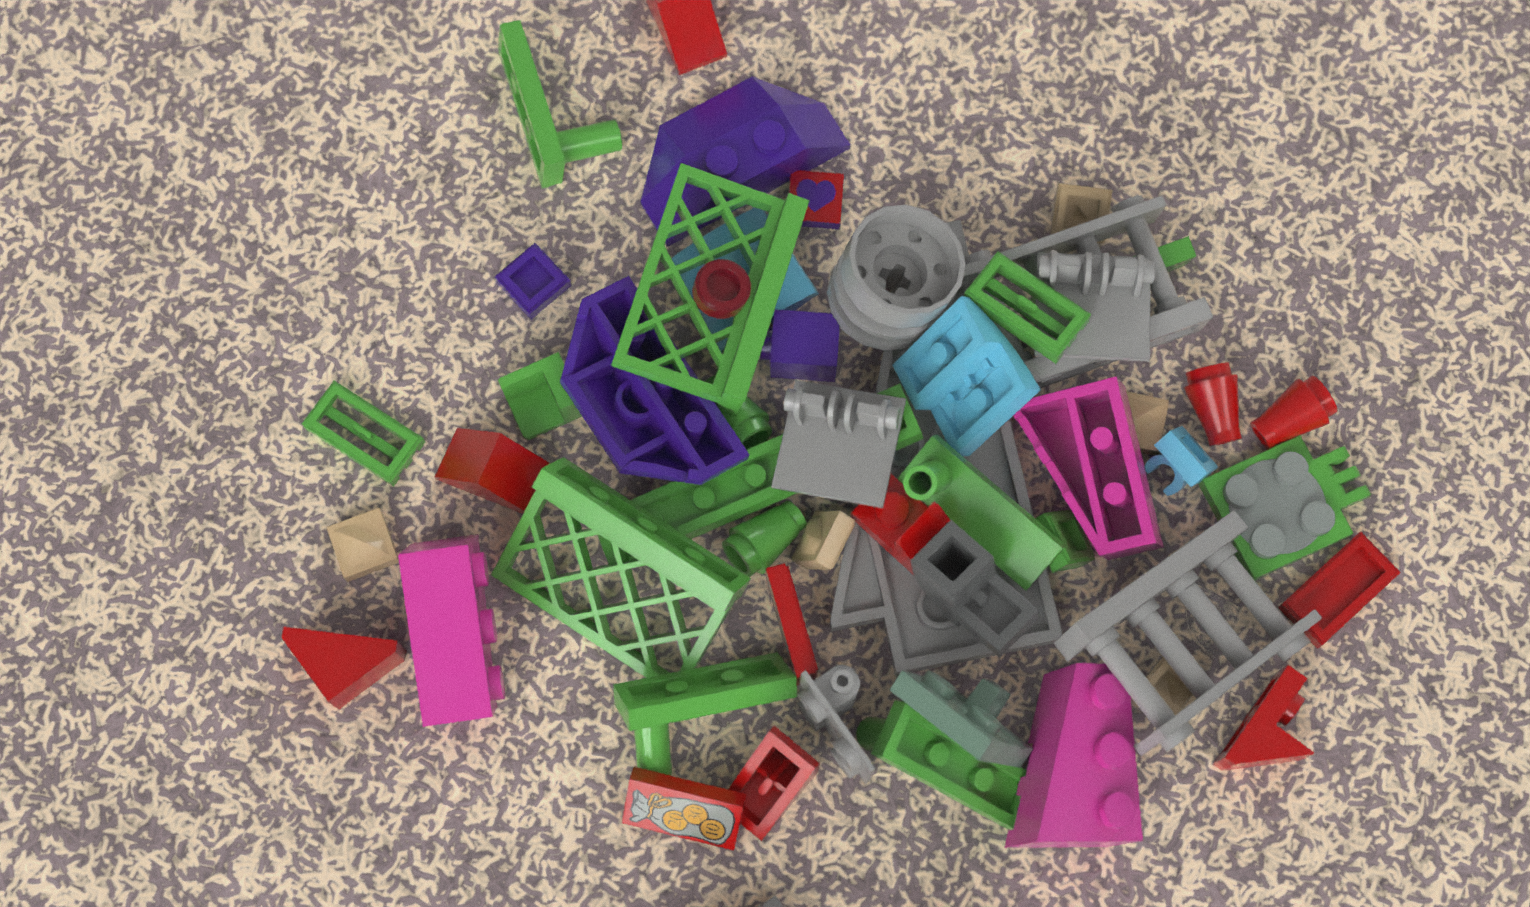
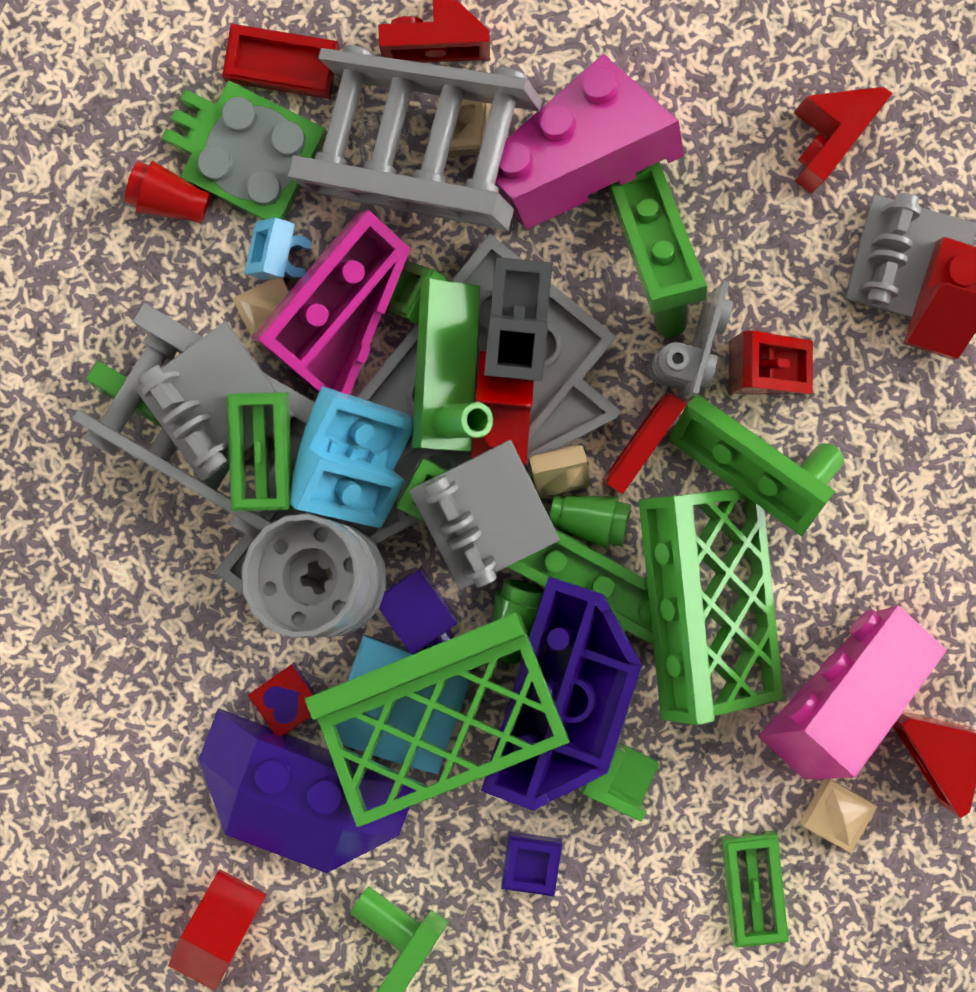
camera: 130 degrees left, 15 degrees up
red slope [434,428,551,514] -> none
tile [622,767,747,851] -> none
dark red tile [692,259,751,319] -> none
sand green hinge [889,670,1033,768] -> none
tan tile [1050,183,1113,244] -> none
red cone [1183,362,1242,447] -> none

